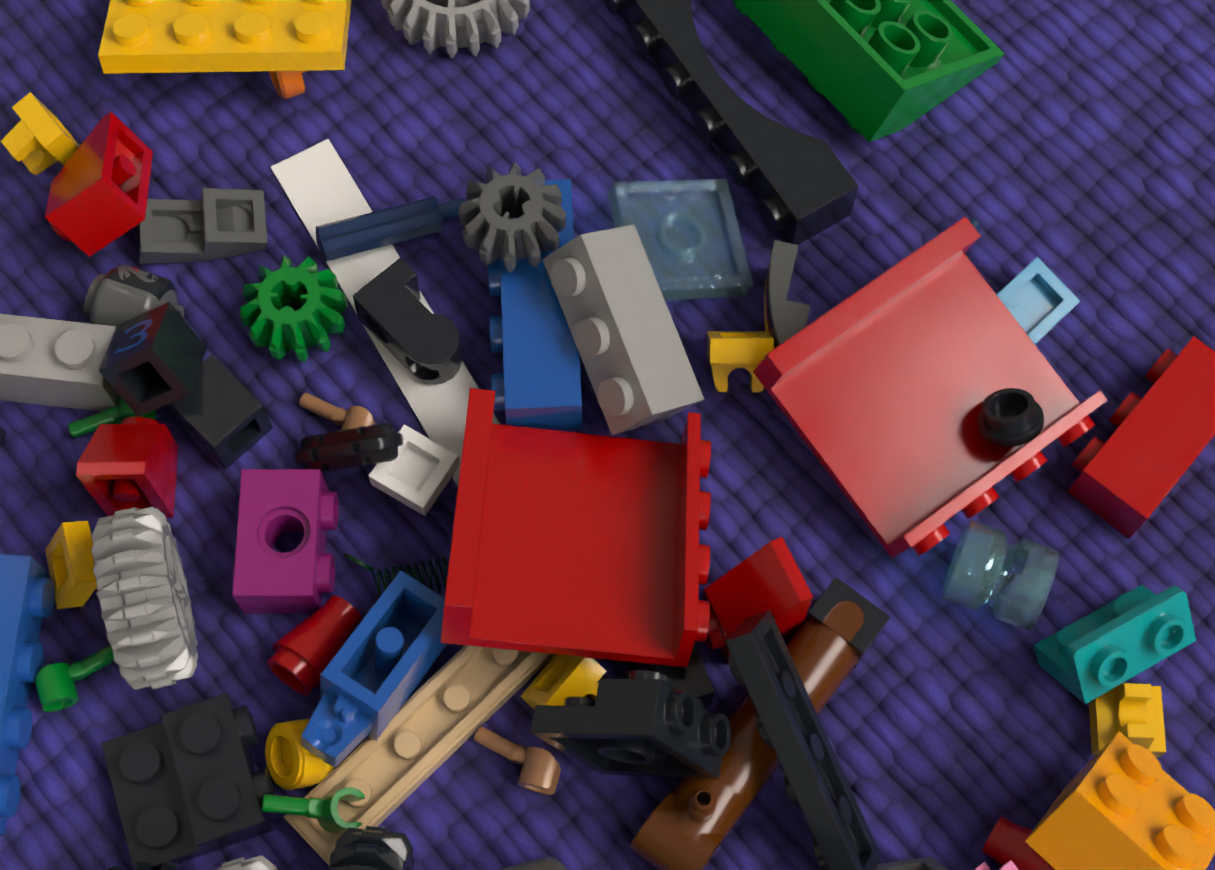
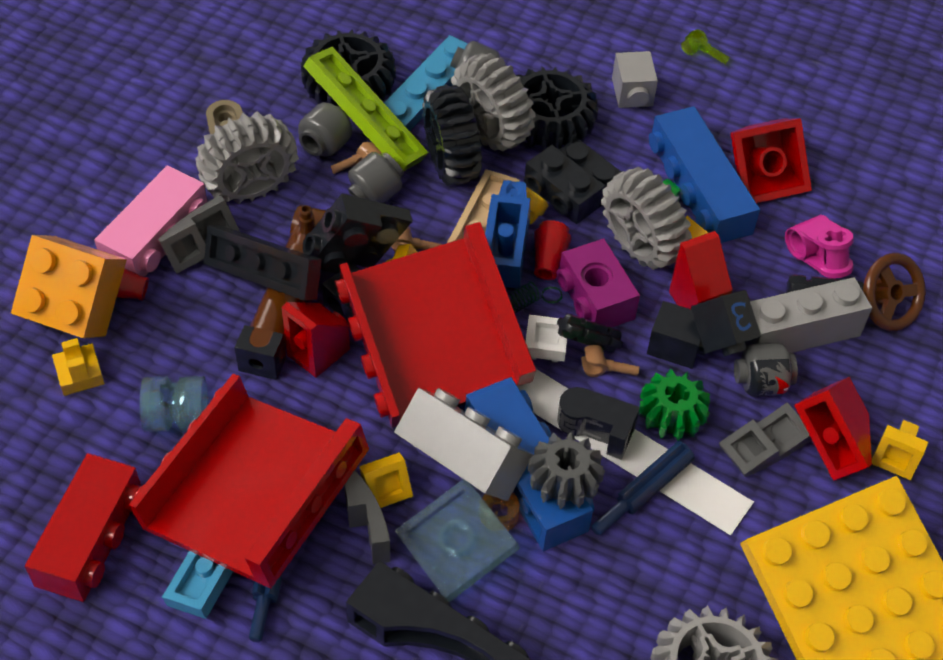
camera: 155 degrees right, 15 degrees down
green hand [261,787,365,833] -> none
black plate [977,388,1044,447] -> none
teal bracket [1034,585,1196,704] -> none

